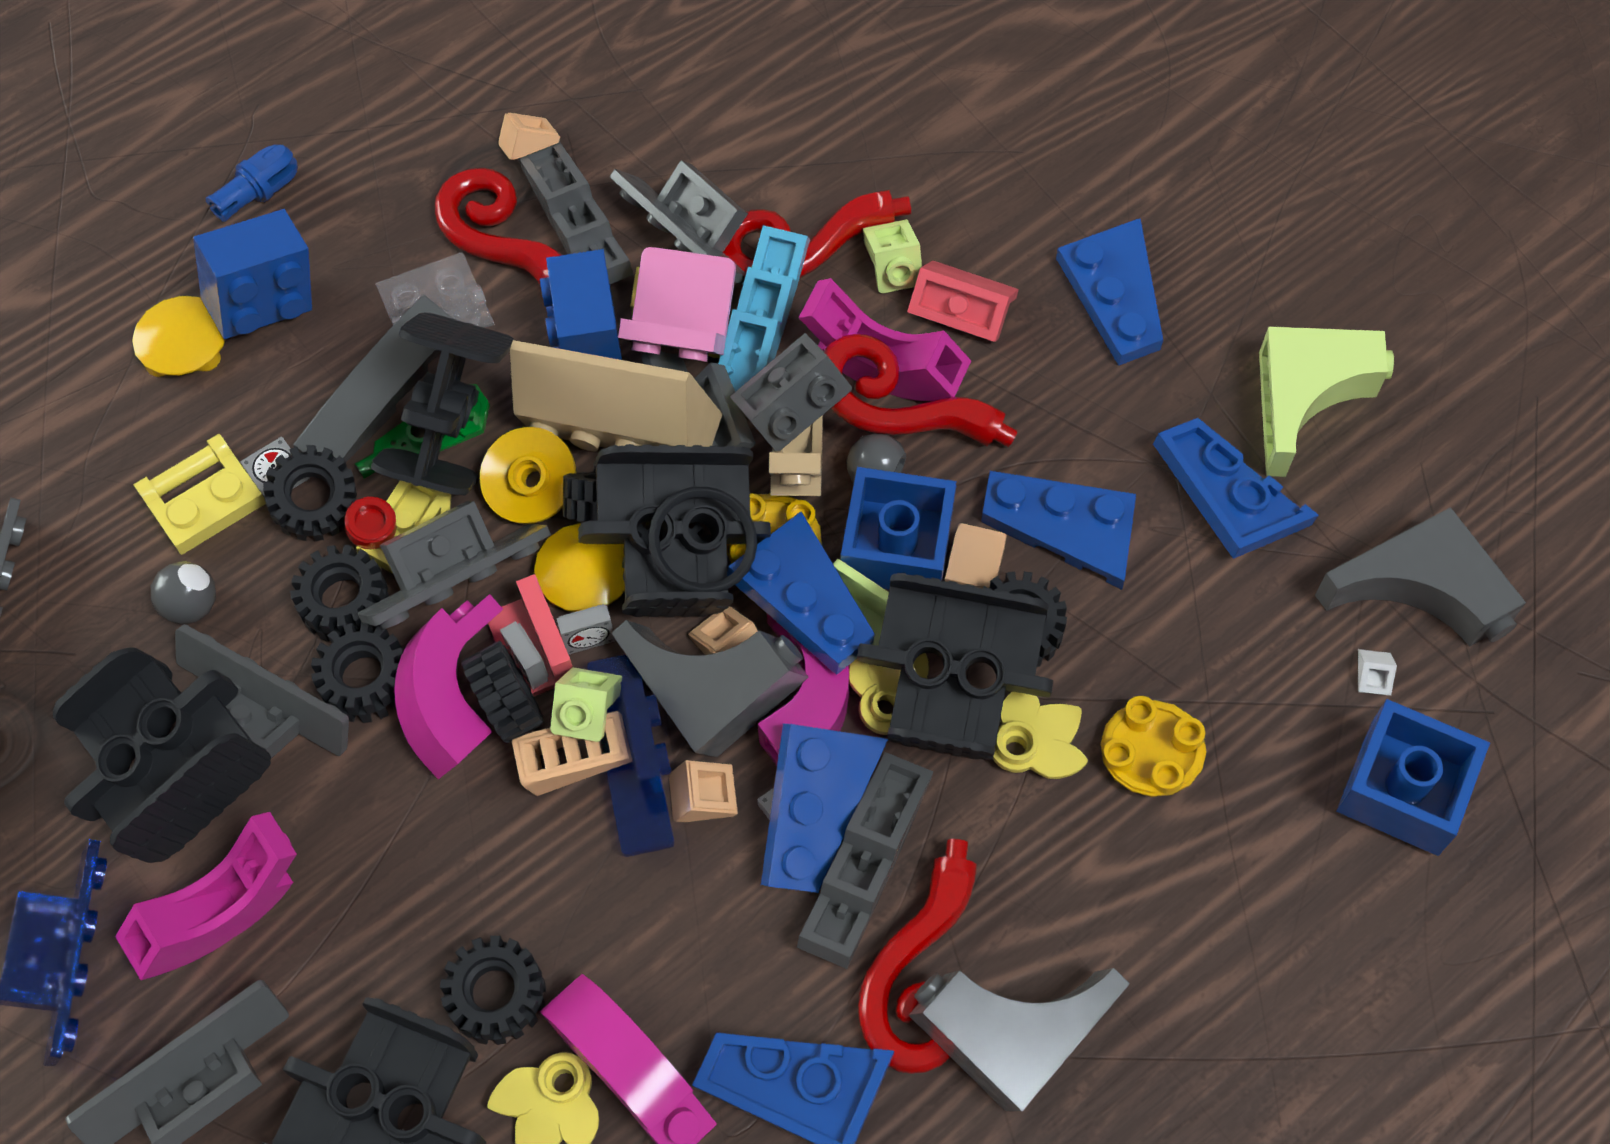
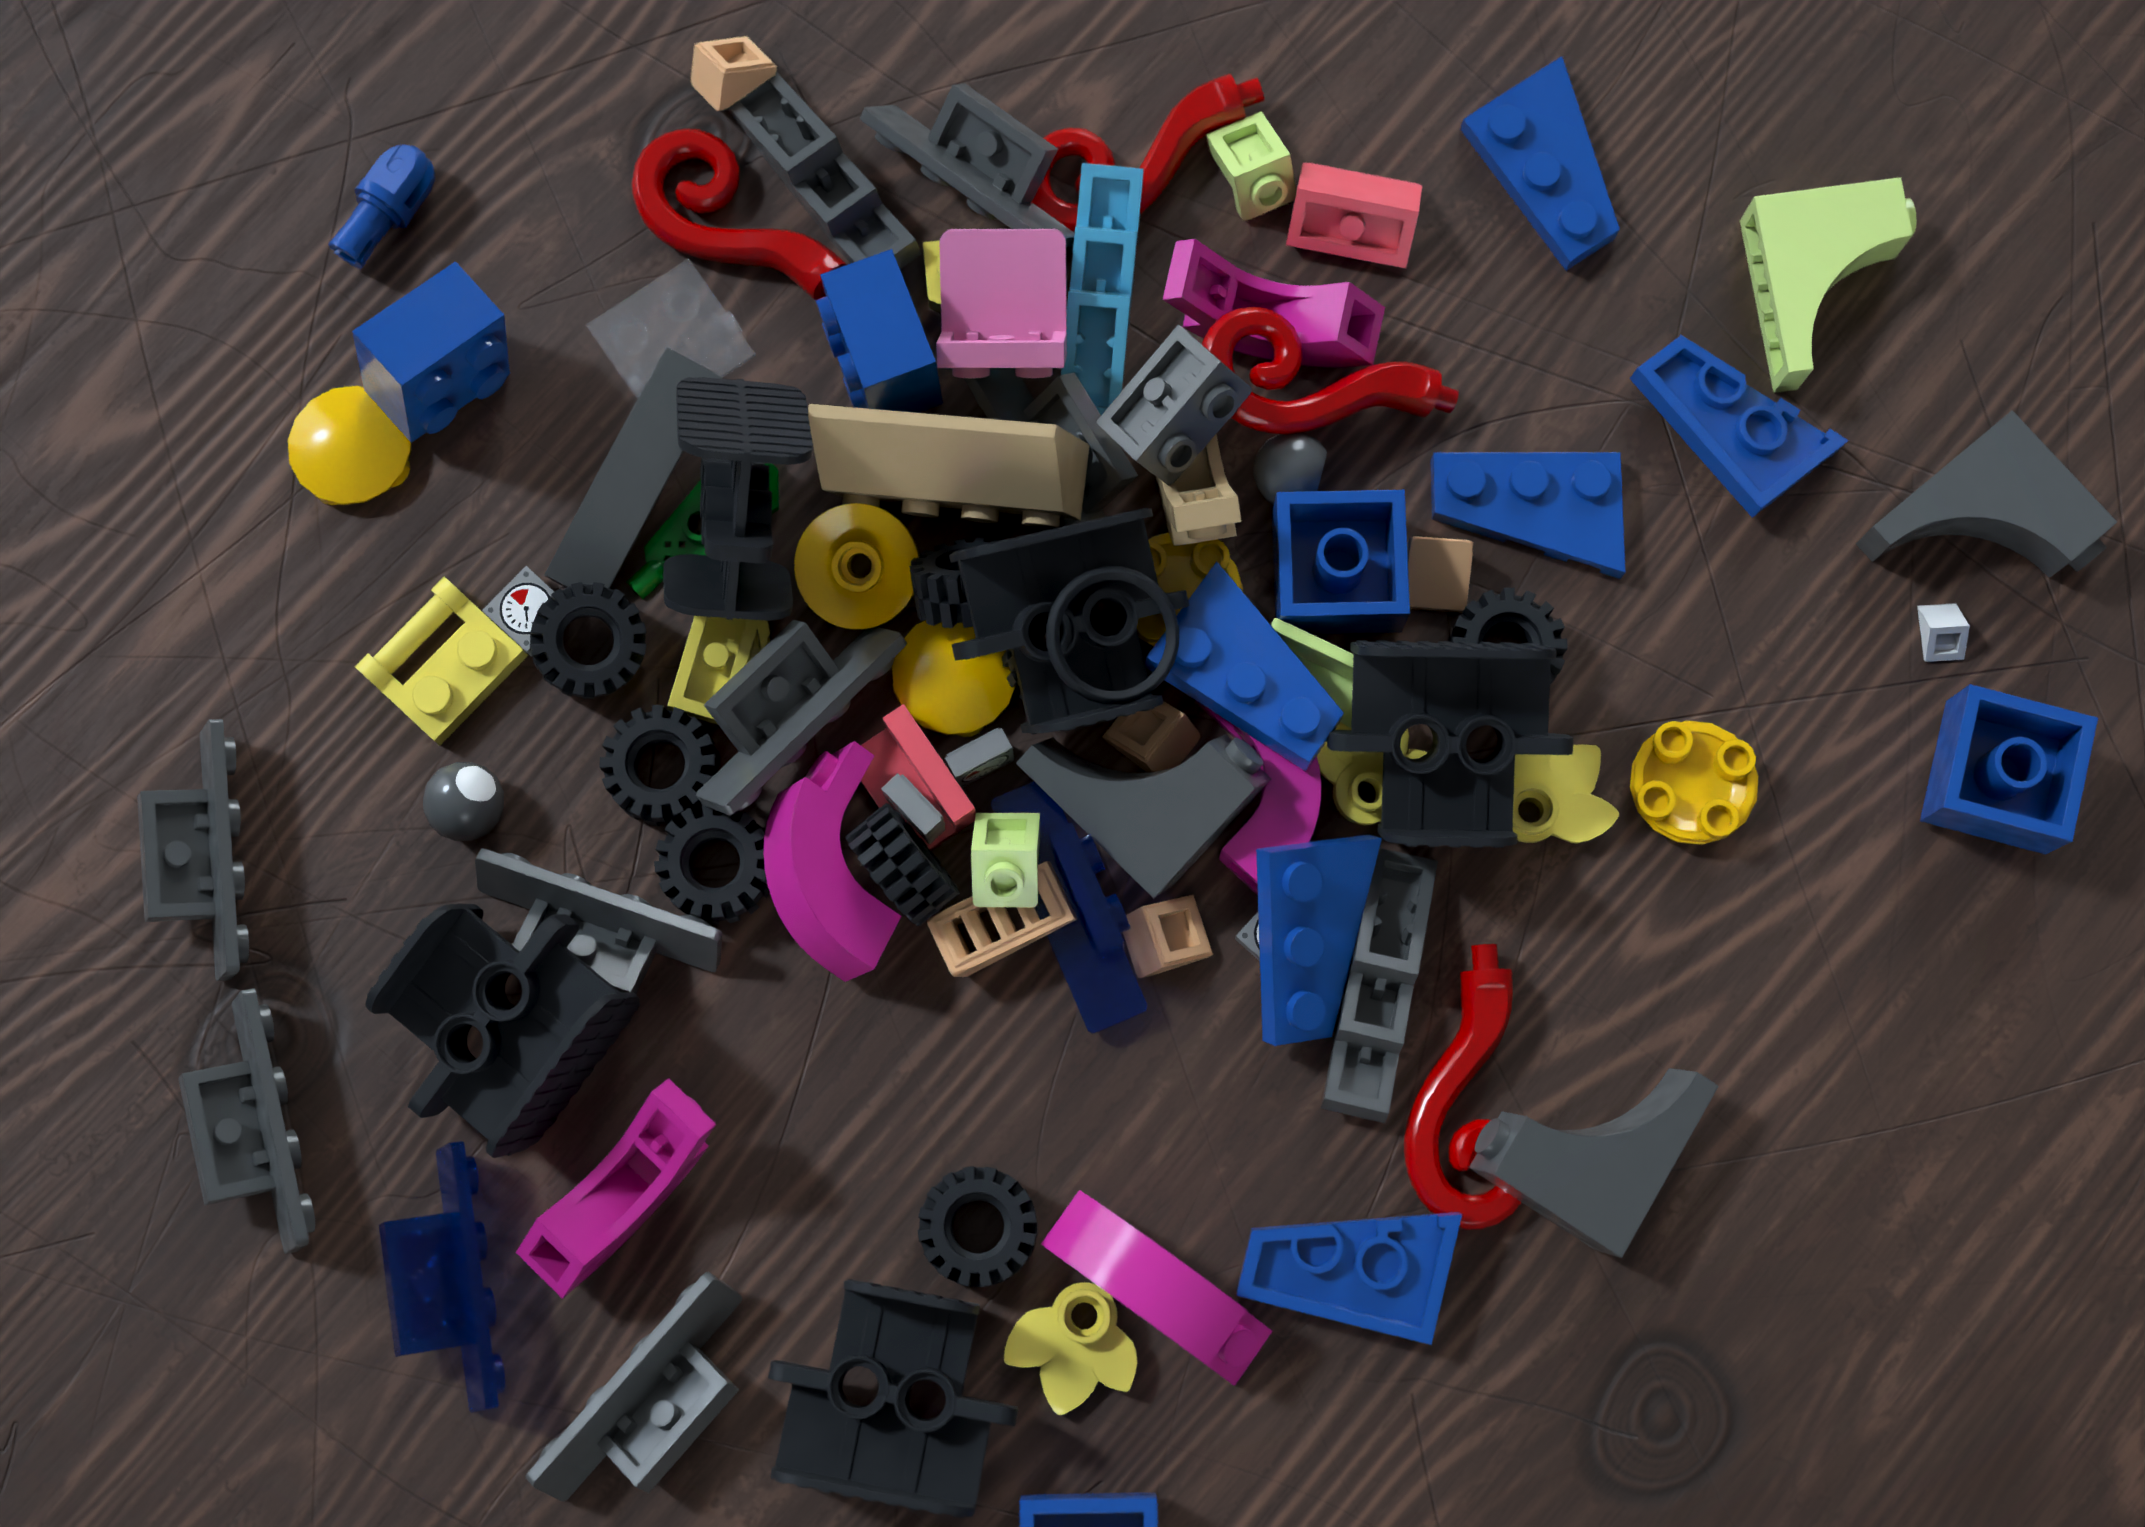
camera: 10 degrees left, 15 degrees up
red tile [345,497,397,550] -> none

